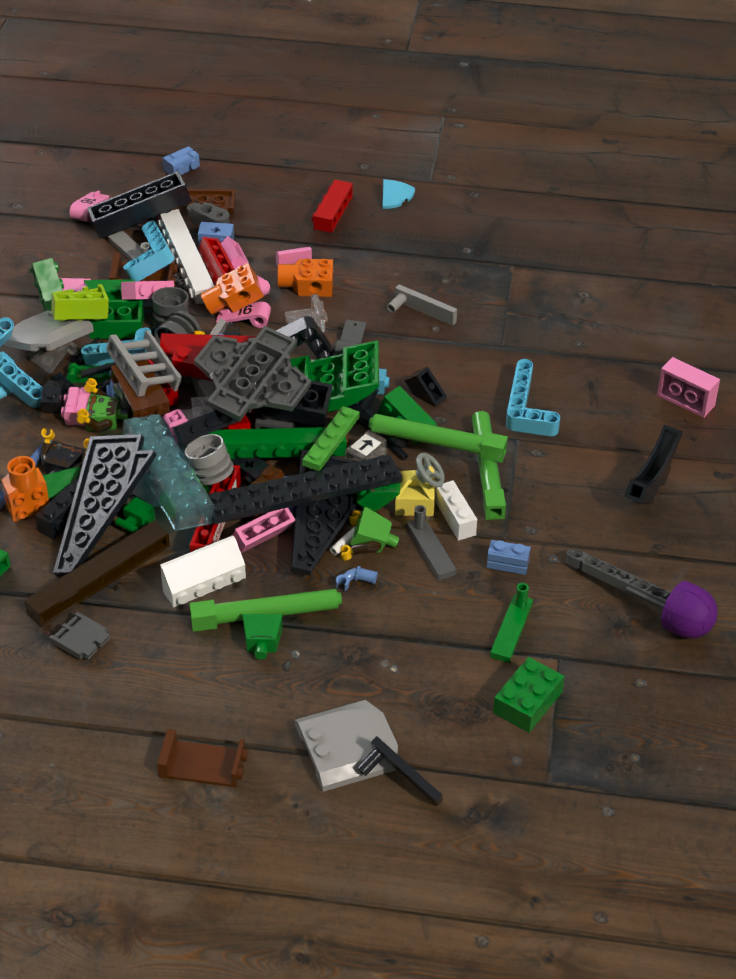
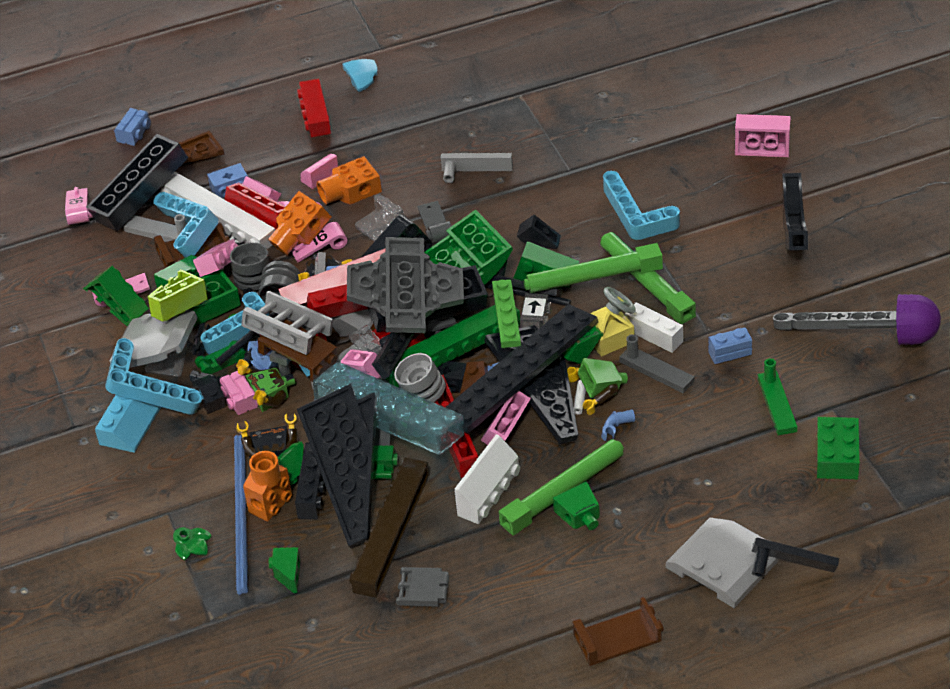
camera: 25 degrees left, 0 degrees up
dark grey piece [187,202,230,226] -> none

